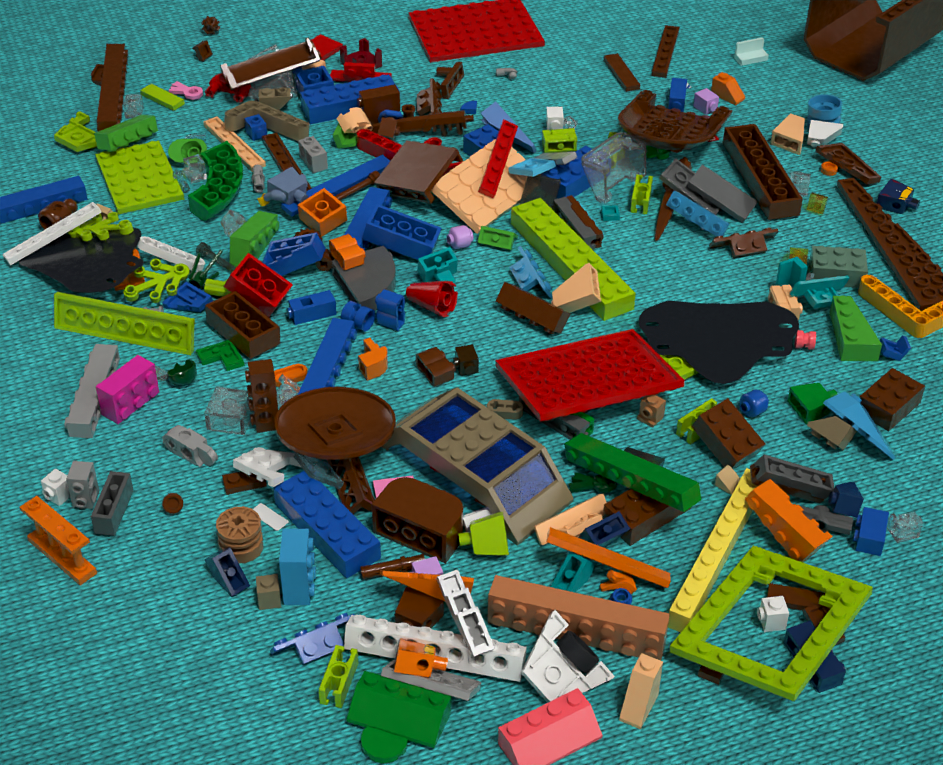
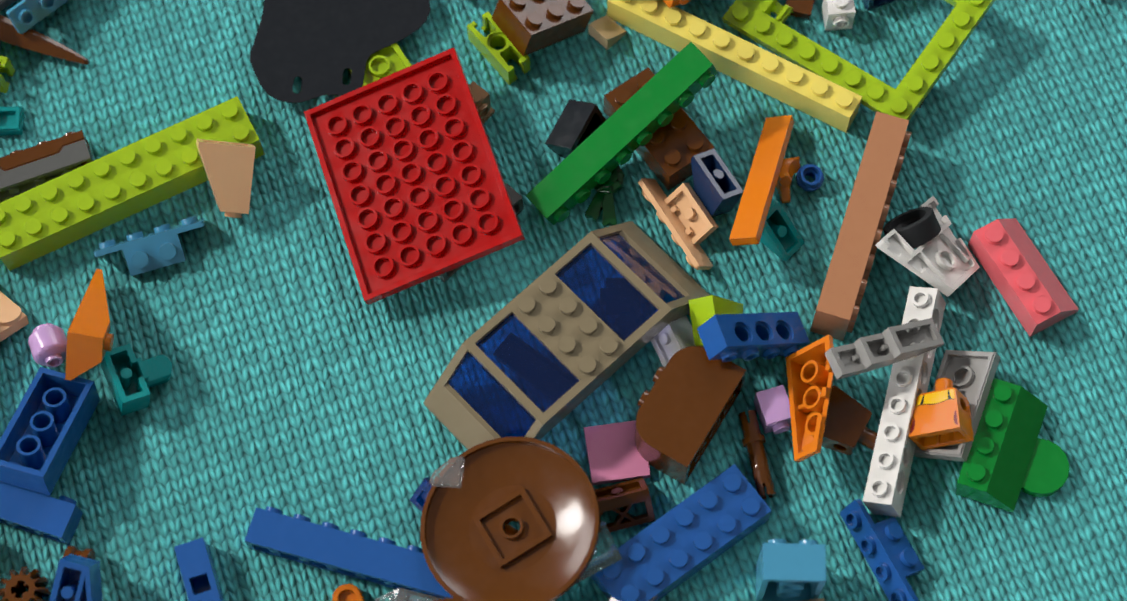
camera: 85 degrees left, 25 degrees up
lime piece [319,645,359,708] -> none
orange brick [329,234,366,270] -> none
dark grey brick [332,246,396,311] -> none
blue wheel [341,301,375,332] -> none
orange brick [358,337,388,381] -> none
blue brick [375,289,405,331] -> none
red cone [406,281,458,317] -> none
reddish brown brick [416,347,456,387] -> none
dark brown brick [453,344,479,376] -> none
bright green panel [478,226,518,250] -> none
dark tan beam [487,399,524,420] -> none
reddish brown brick [496,282,570,334] -> none
light nougat slope [619,653,663,729] -> none
none -> orange wedge [65,269,114,380]
none -> clear tile [429,457,465,488]
none -> blue brick [697,312,810,362]

